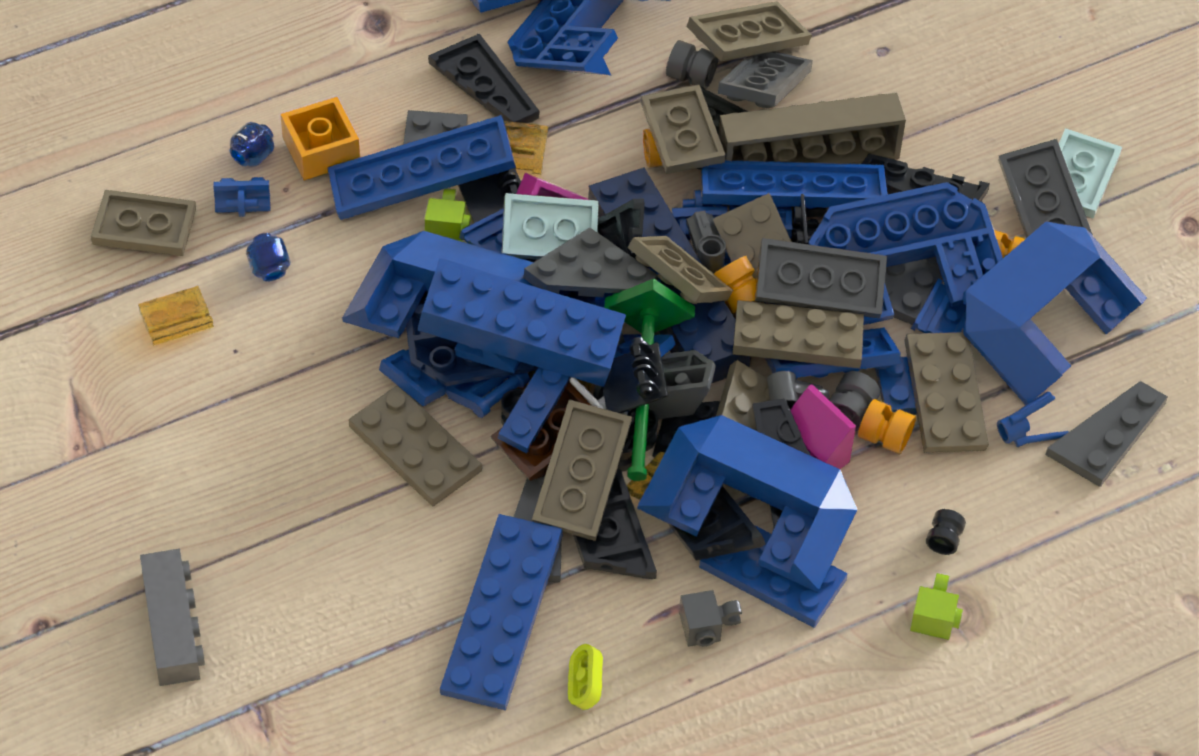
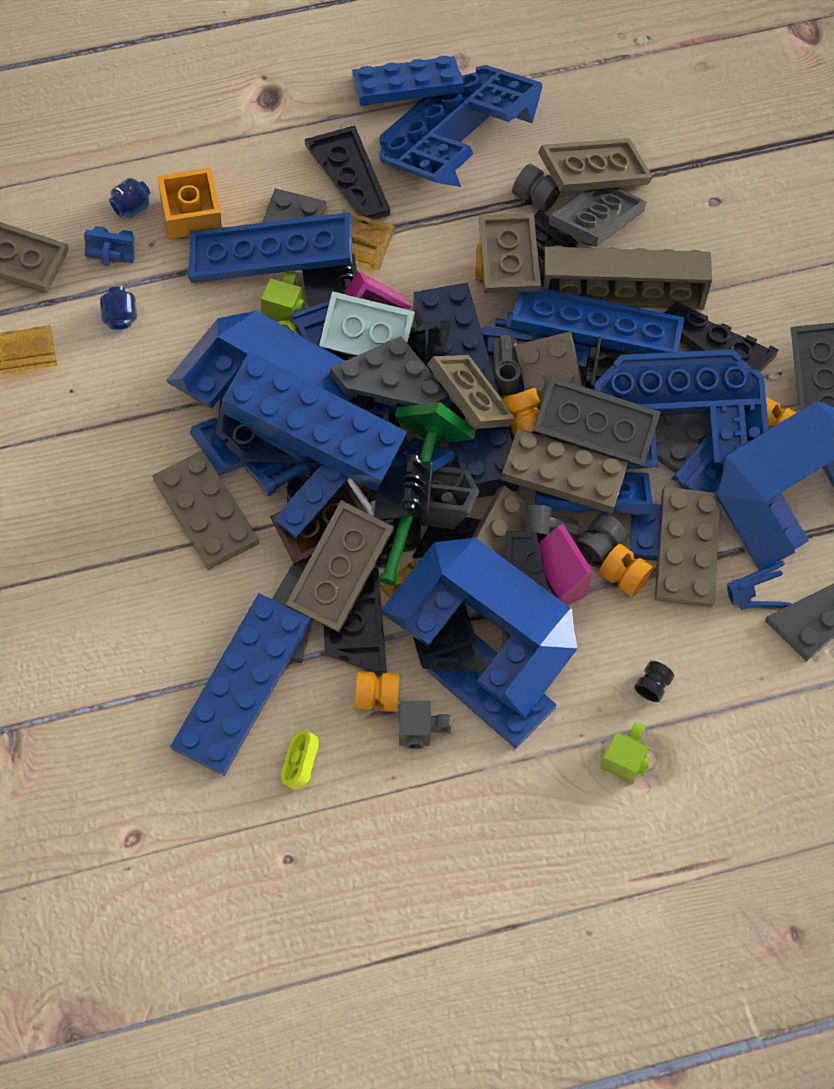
camera: 10 degrees right, 10 degrees up
none -> light orange wheel [355,671,399,712]

